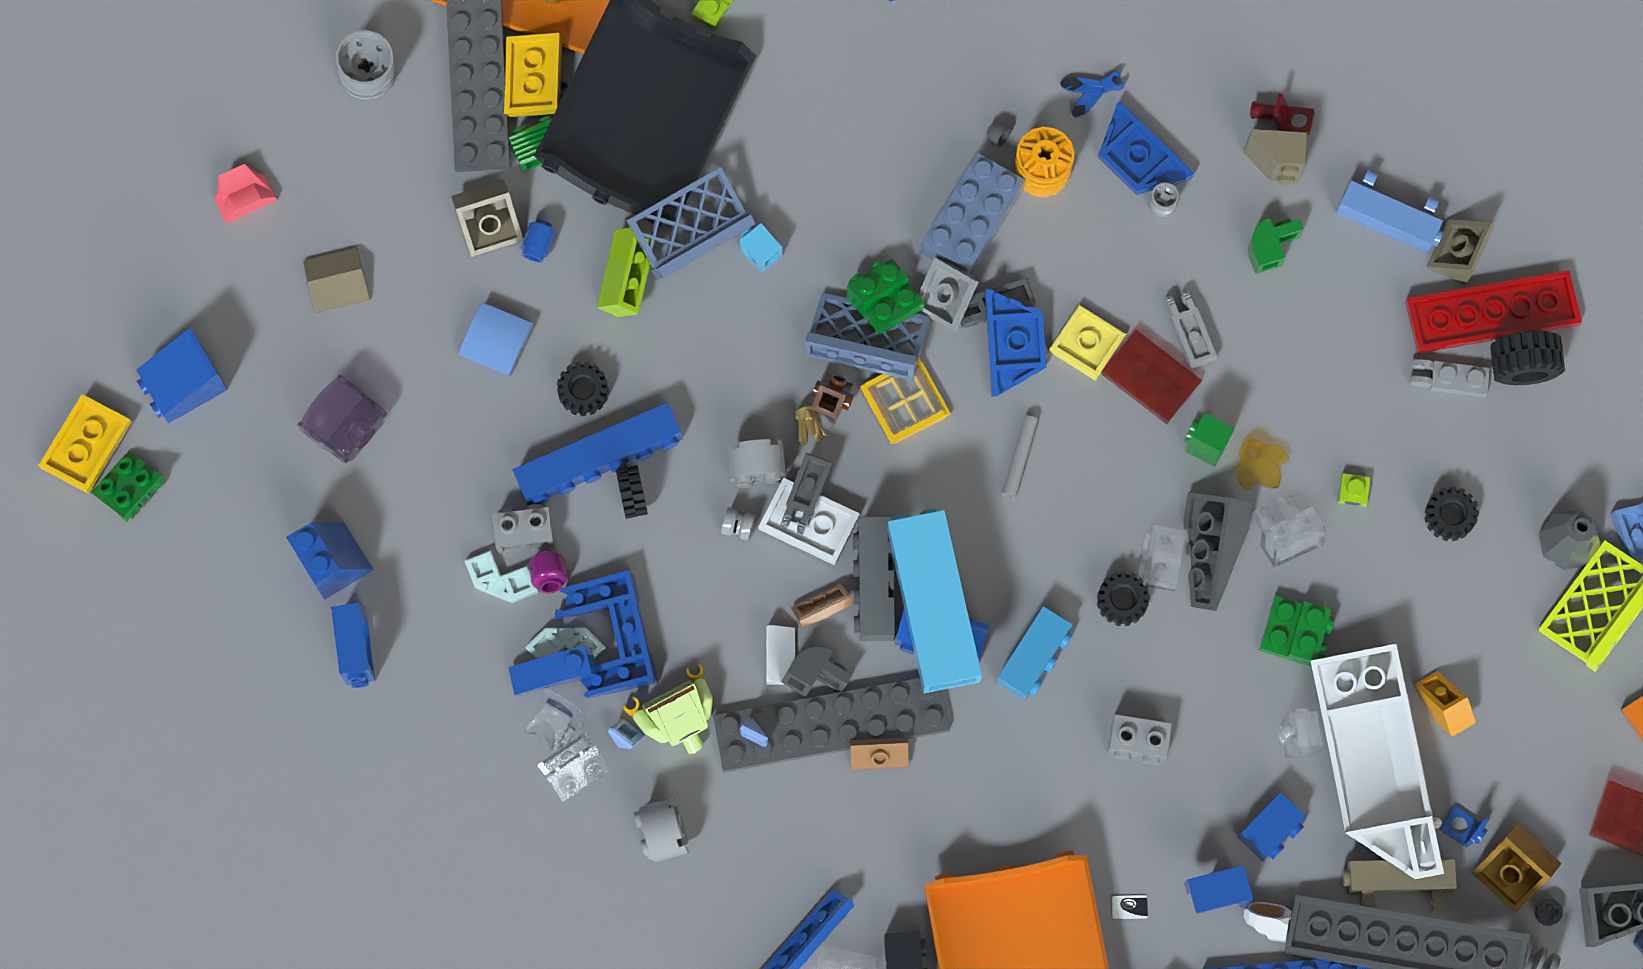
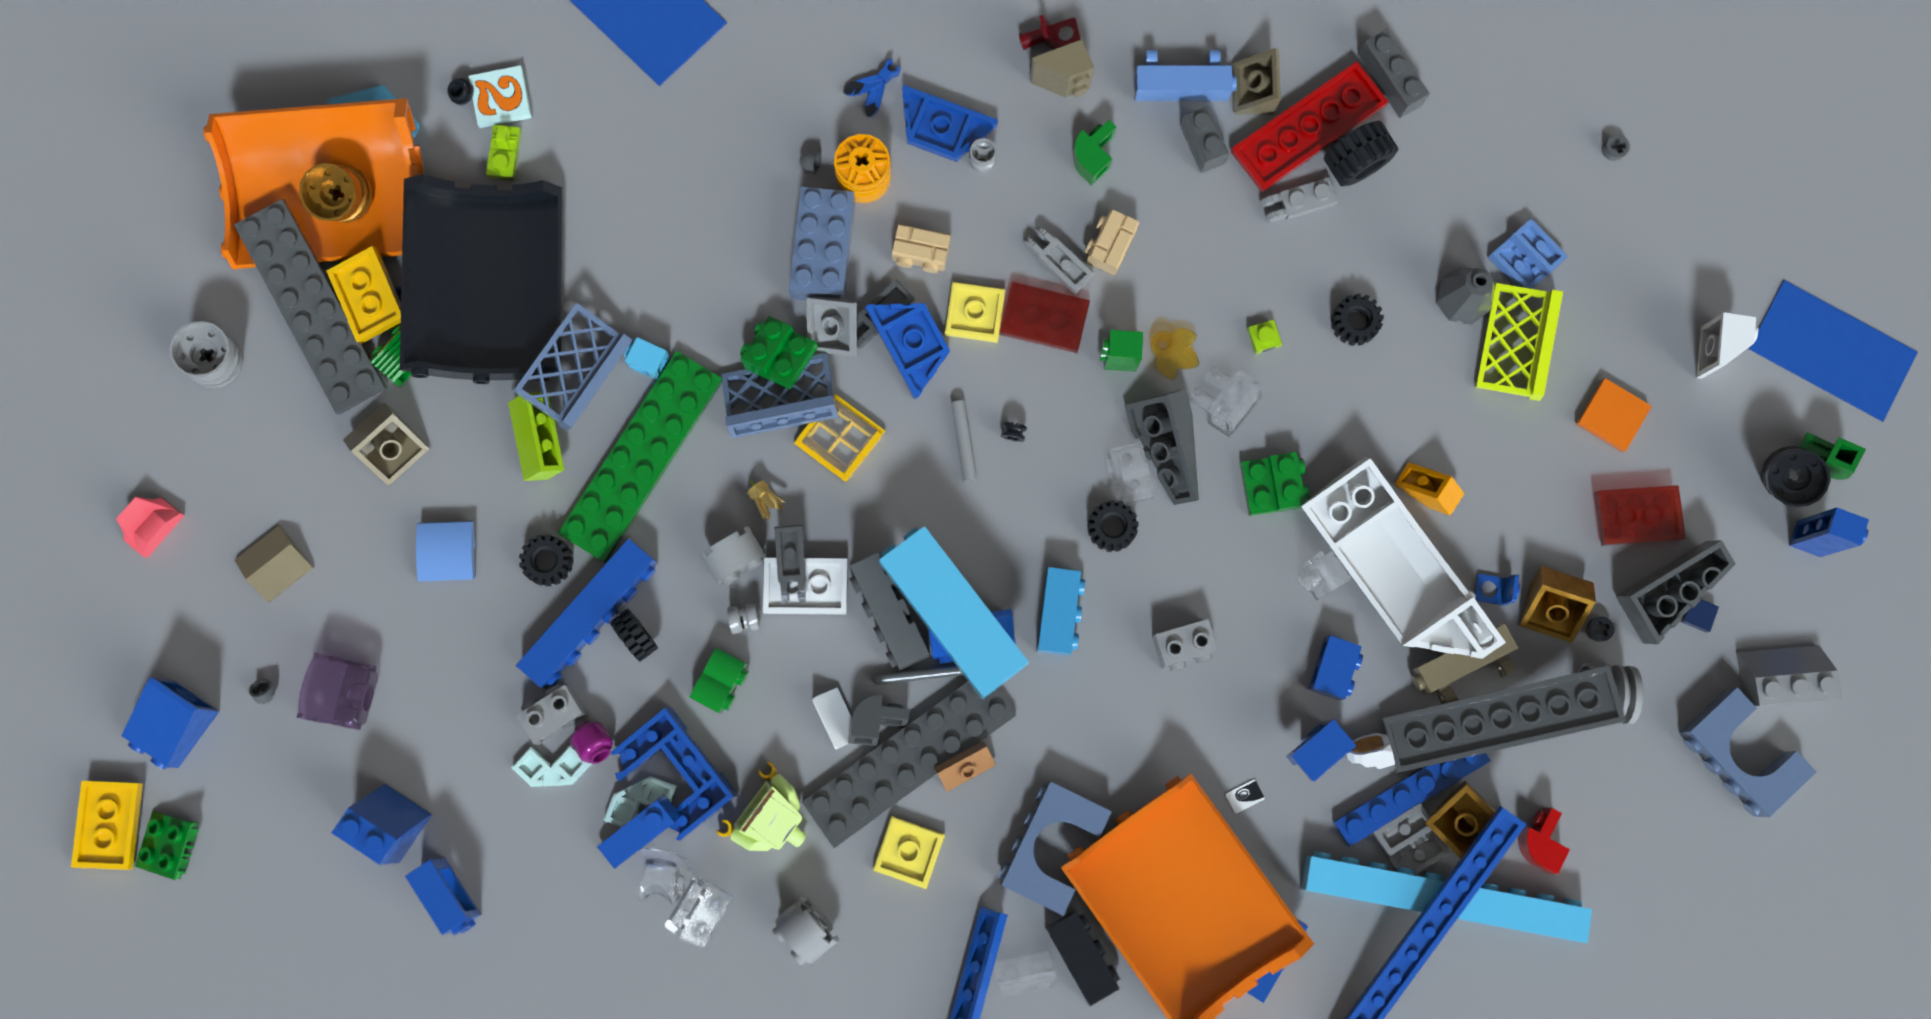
camera: 30 degrees left, 5 degrees up
blue brick [521,219,556,263] -> none
light blue slope [608,718,645,749] -> none
light blue slope [740,717,768,747] -> none
medium nougat plate [791,583,854,629] -> none
reddish brown brick [811,373,854,420] -> none
none -> dark grey hinge [249,679,275,704]
none -> green plate [557,351,722,563]
none -> green brick [689,648,749,714]
none -> dark grey piece [872,665,963,685]
none -> light yellow tile [873,816,945,889]
none -> tan brick [892,224,951,273]
none -> sand blue arch [998,781,1112,916]
none -> black bush [1001,422,1027,442]
none -> tan brick [1085,209,1140,276]
none -> dark grey brick [1180,107,1229,173]
none -> dark grey brick [1358,29,1430,118]

